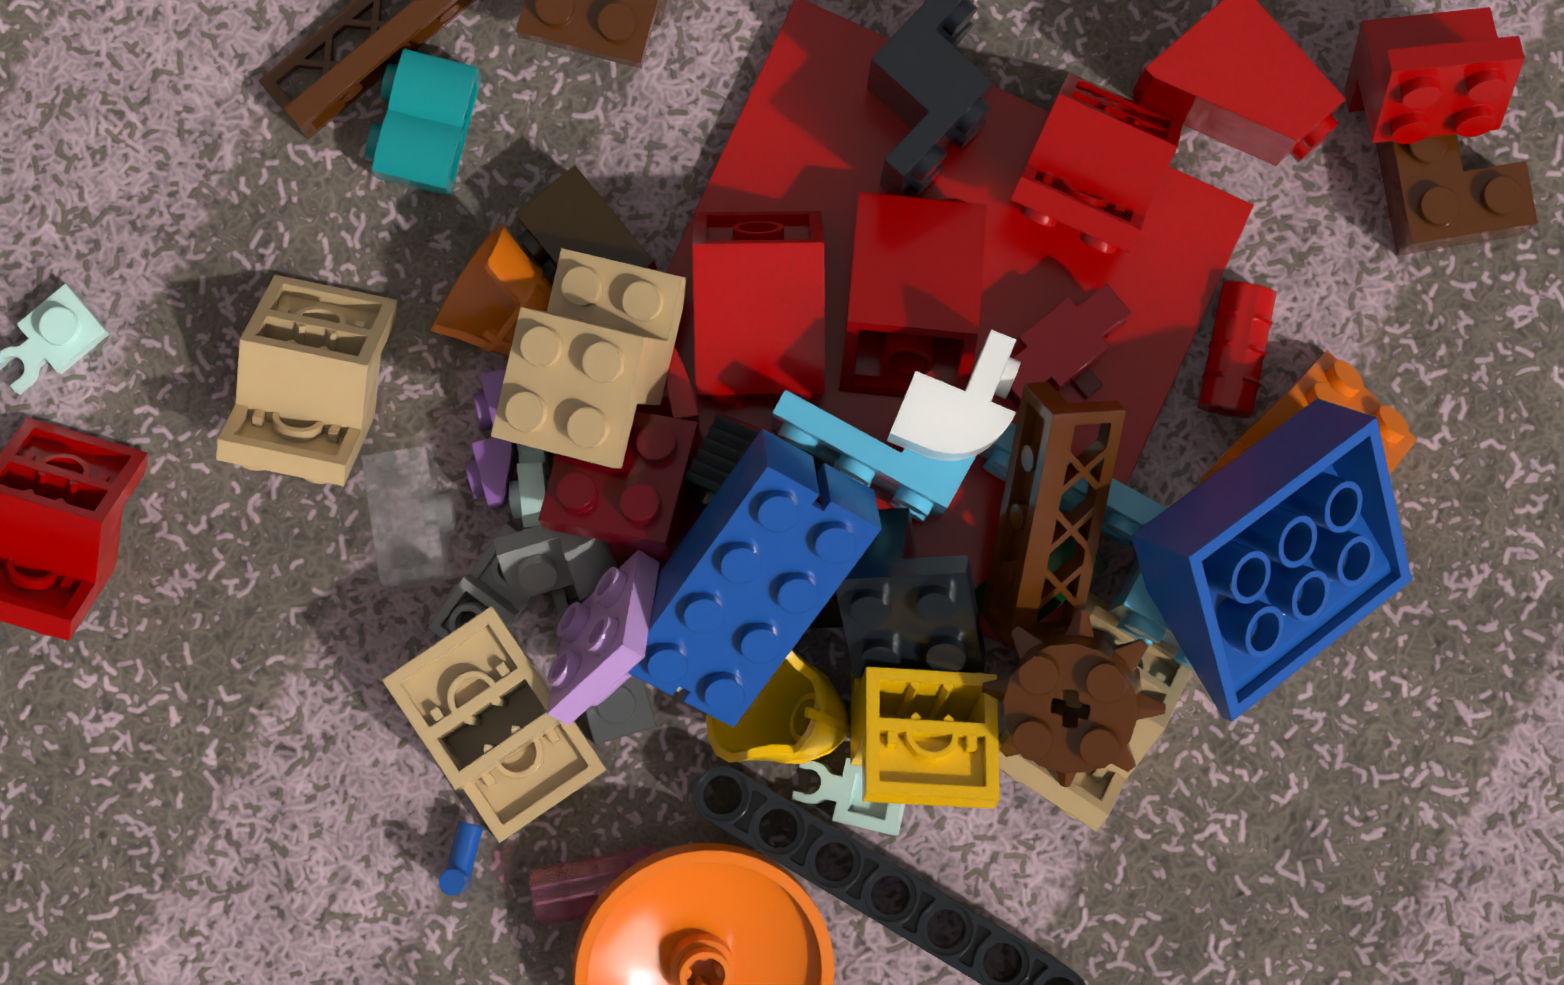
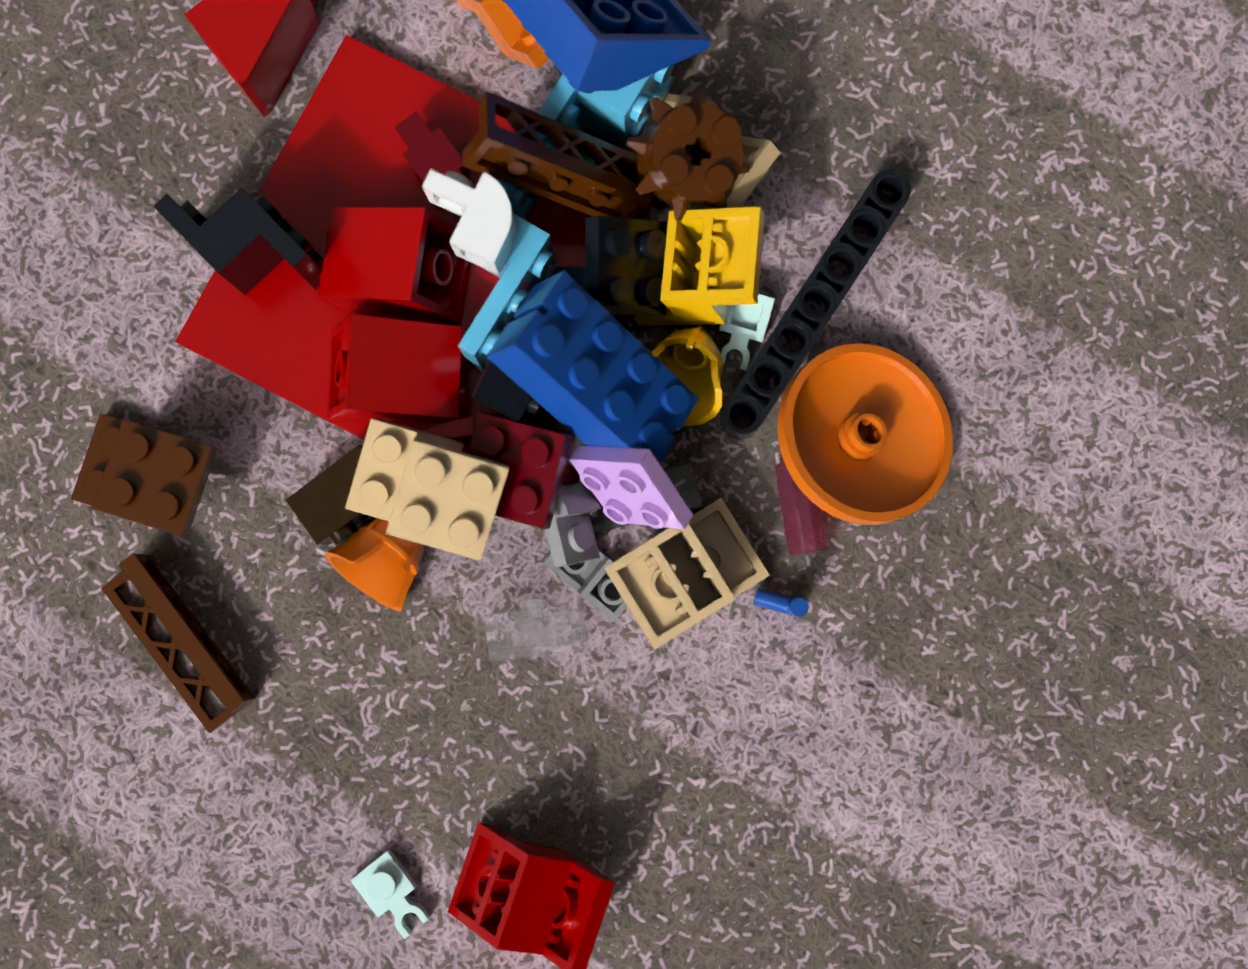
camera: 85 degrees left, 0 degrees up
tan bracket [216,275,398,486] -> none
teal brick [365,49,481,197] -> none
medium lavender slope [465,368,517,510] -> none
light aqua plate [509,443,552,529] -> none
red bracket [1010,72,1183,254] -> none
red axle [1197,281,1277,419] -> none

